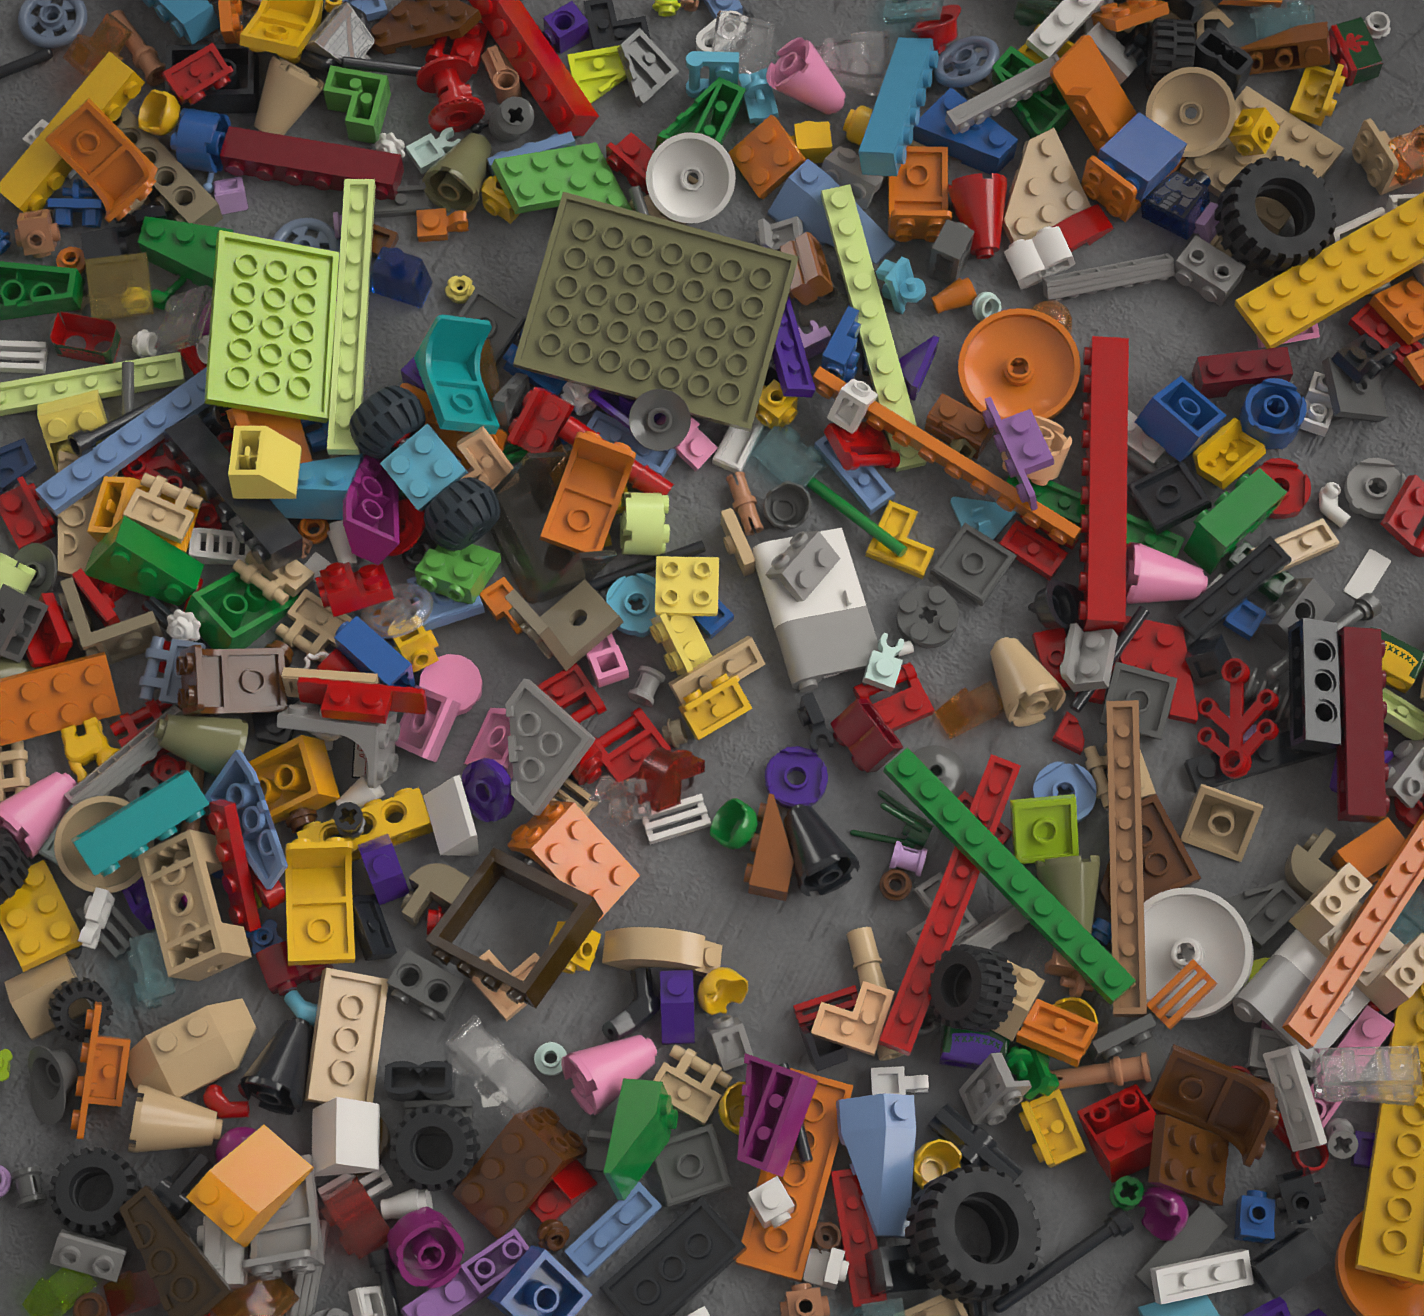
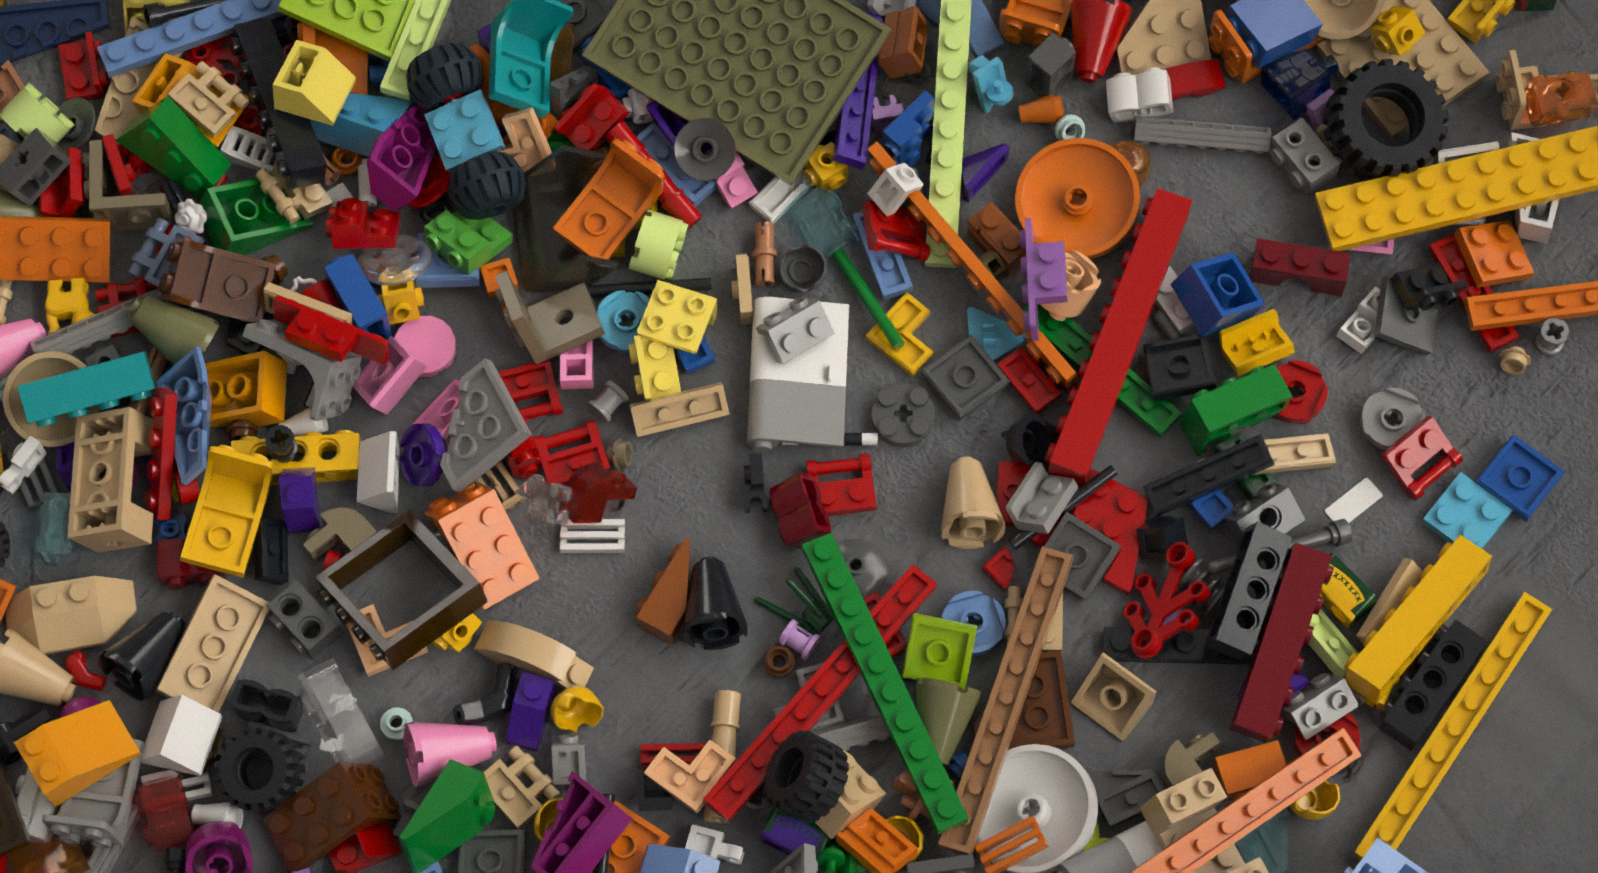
camera: 20 degrees right, 0 degrees up
red plate [150,754,186,783] -> none
tan plate [275,589,353,662] -> none
medium azure arm [284,990,318,1027] -> none
yellow bracket [678,673,753,740] -> none
green hair [710,798,758,850] -> none
dark purple tile [764,746,828,809] -> none
light aqua plate [862,633,904,693] -> none
clear orange slope [935,681,1004,740] -> none
bright pink cone [1126,542,1208,604] -> none
blue brick [1238,378,1307,449] -> none
white arm [1319,482,1351,528] -> none

